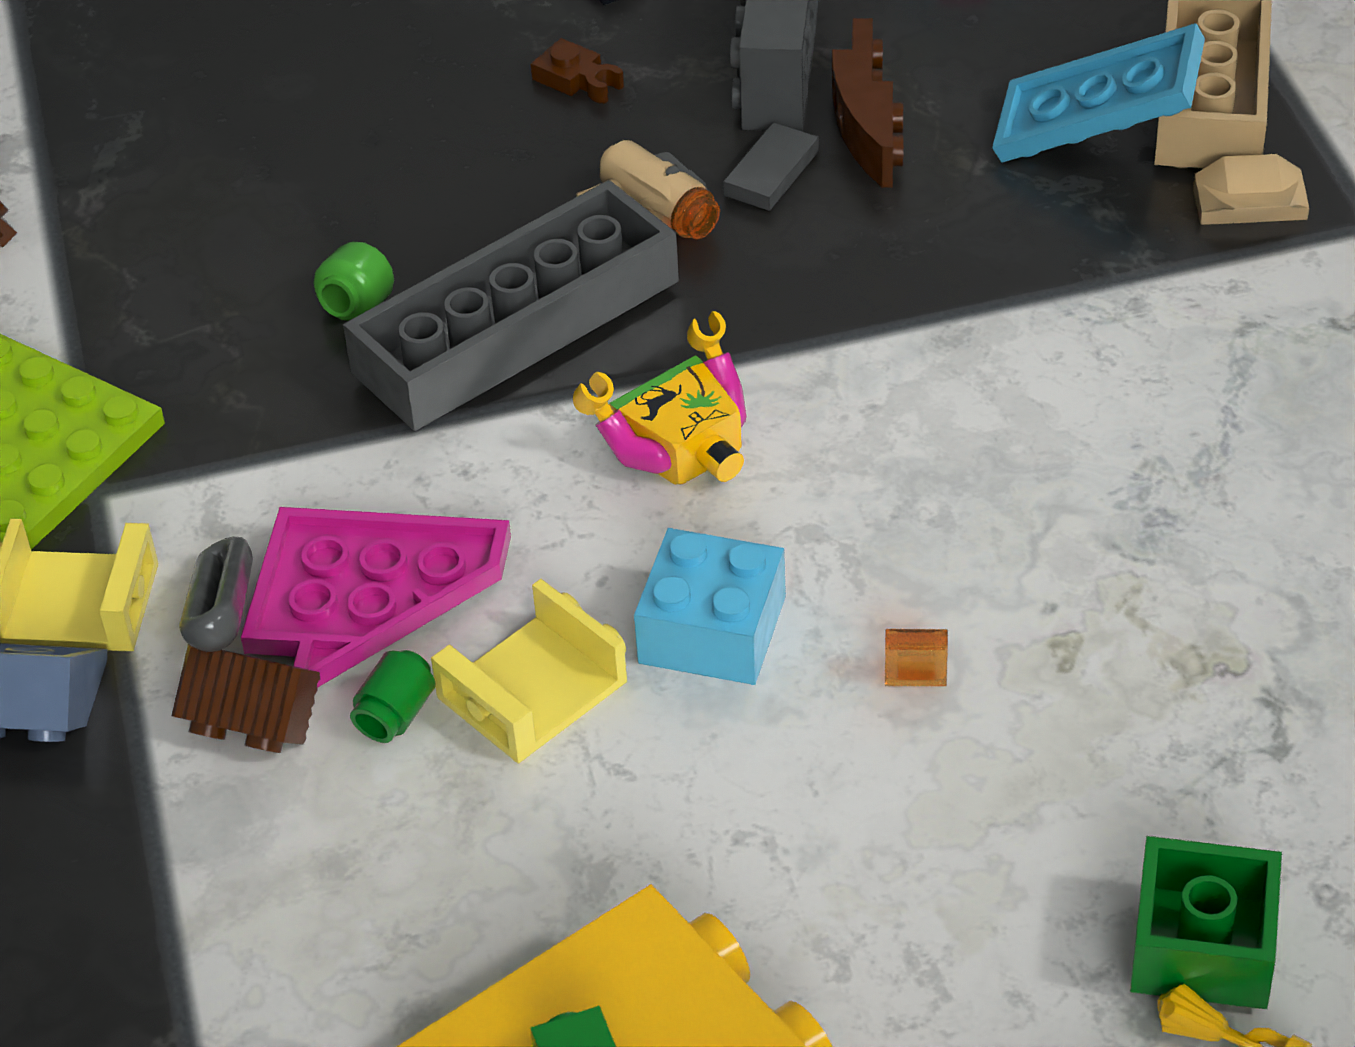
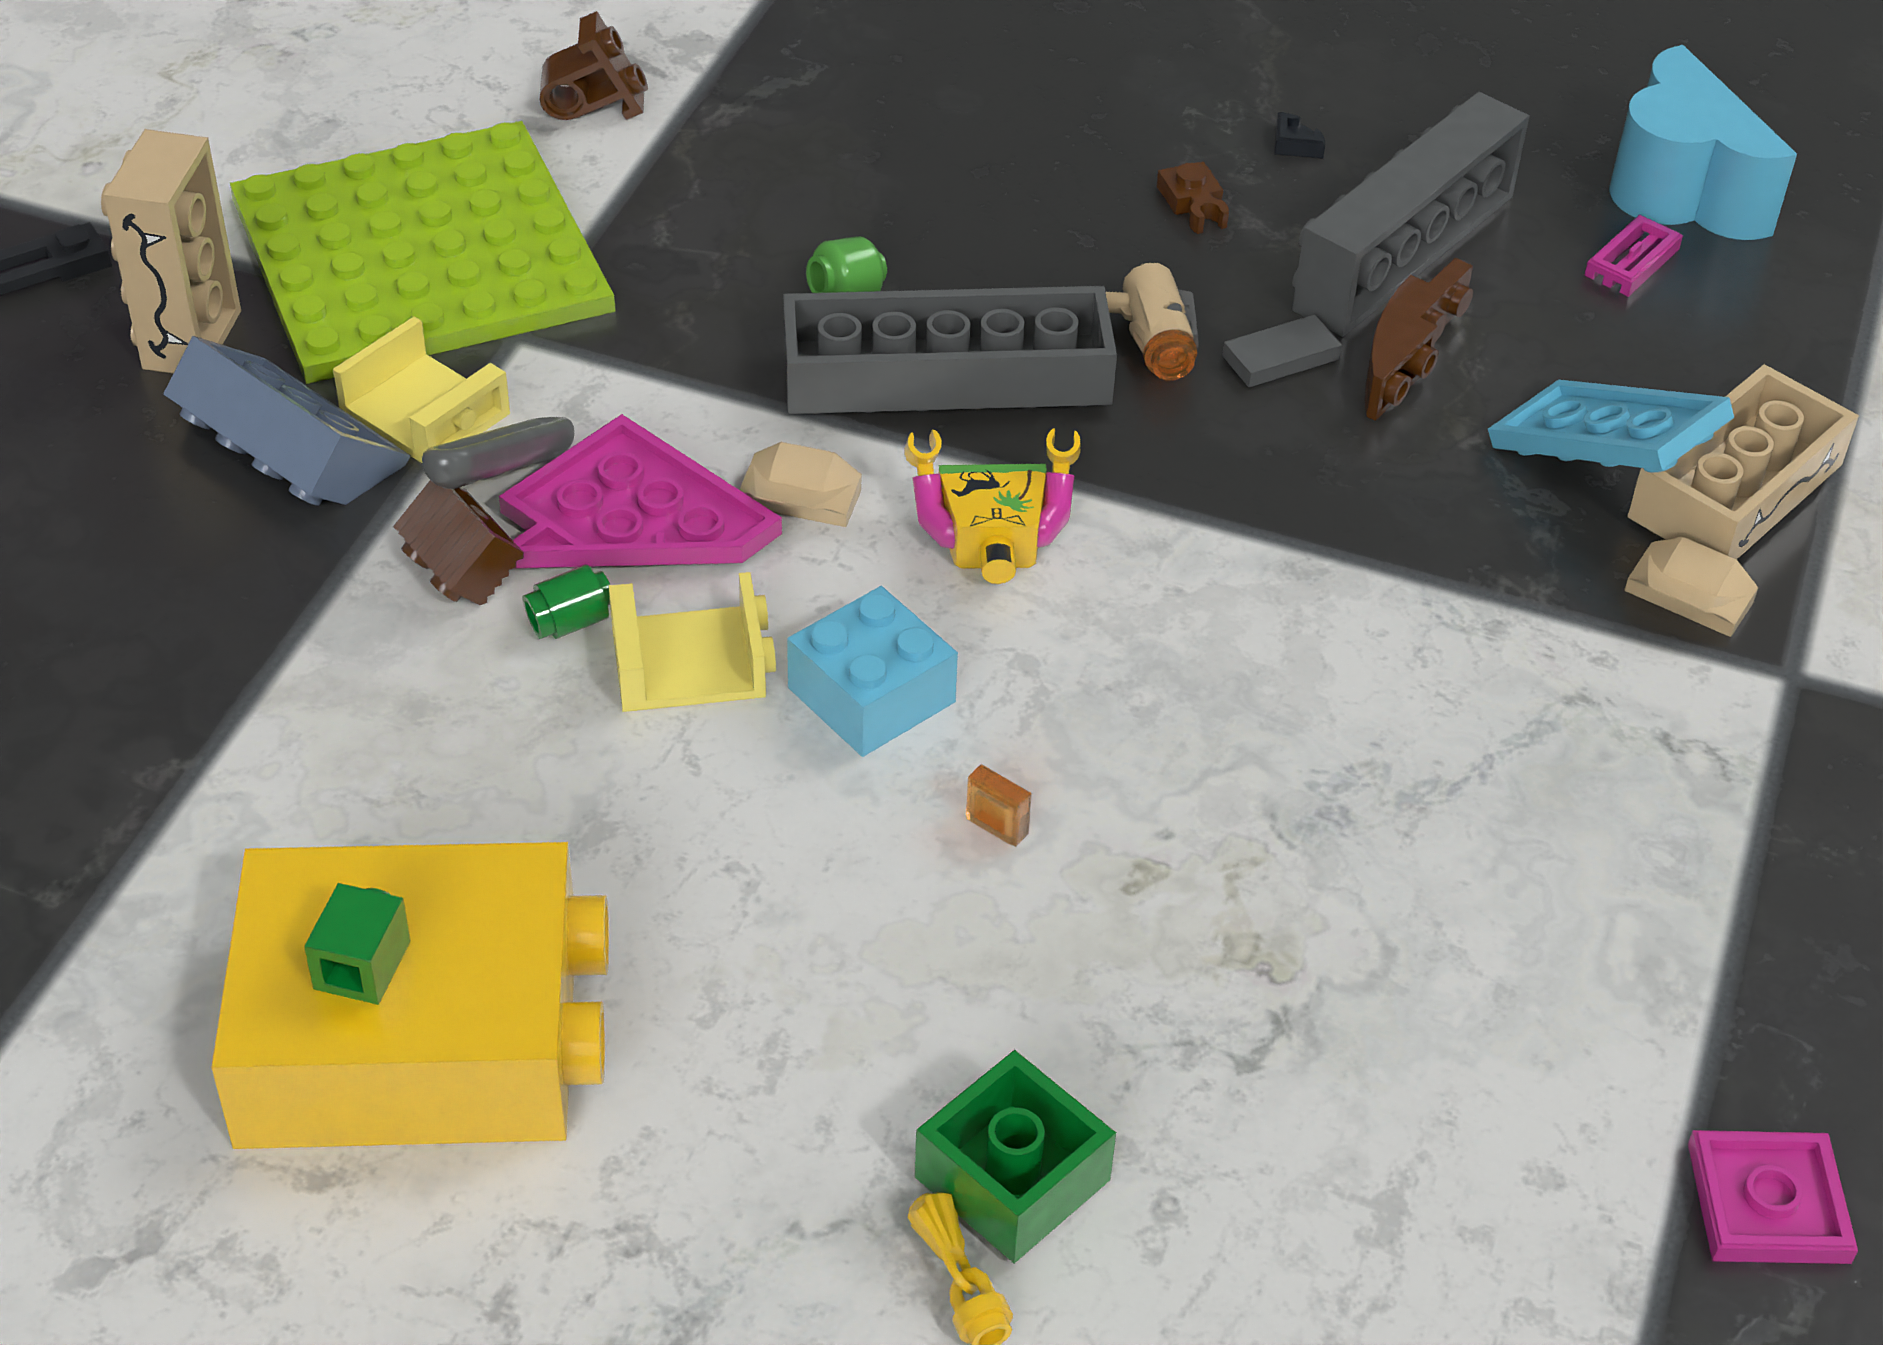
camera: 30 degrees right, 0 degrees up
none -> tan slope [740,442,862,527]

